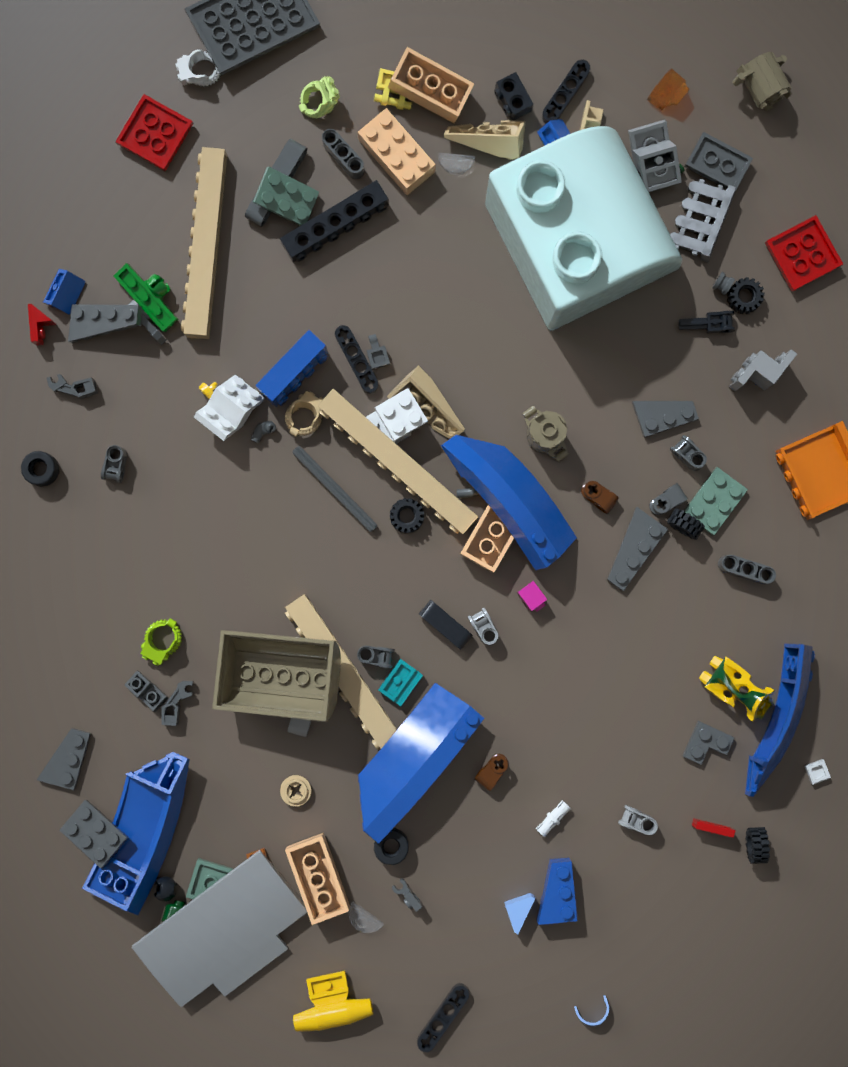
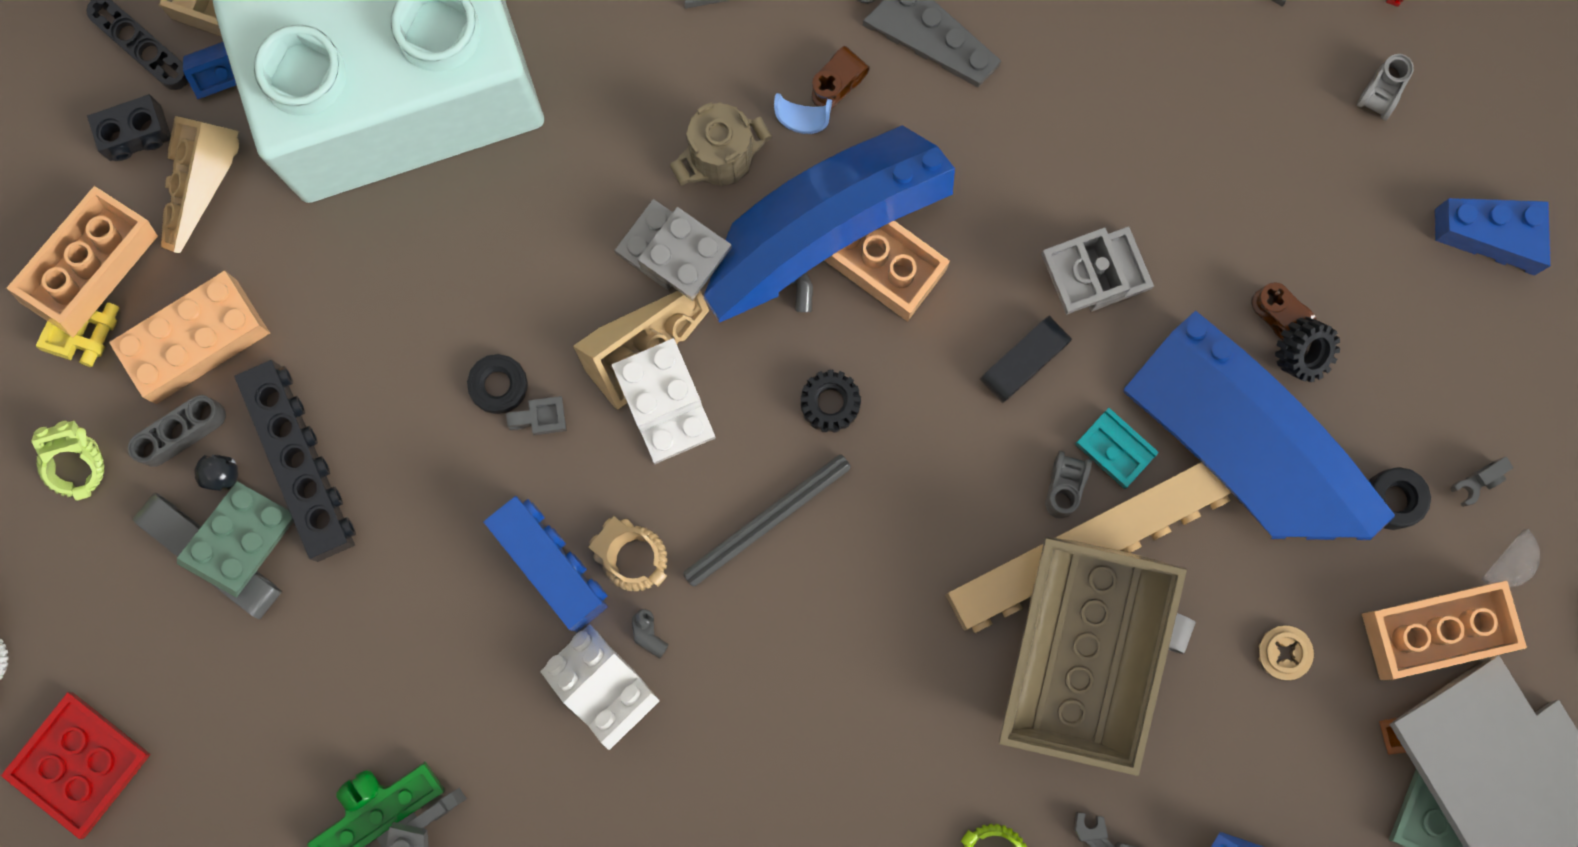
camera: 80 degrees left, 5 degrees down
tan brick [181,147,227,339] -> none
yellow tile [199,382,218,399] -> none
tan brick [318,389,478,534] -> none
black beam [335,325,378,394] -> none
clear plate [438,153,475,175] -> none
light grey piece [467,607,498,645] -> none
light blue slope [504,893,535,934] -> none
dark pink brick [517,581,547,612] -> none
white pin [536,800,571,837] -> none
none -> black piece [194,455,238,491]
none -> black tyre [467,354,528,414]
none -> light grey bracket [614,199,732,301]
none -> light blue helmet [774,93,832,134]
none -> light grey bracket [1041,226,1154,315]
none -> black tyre [1275,317,1340,382]

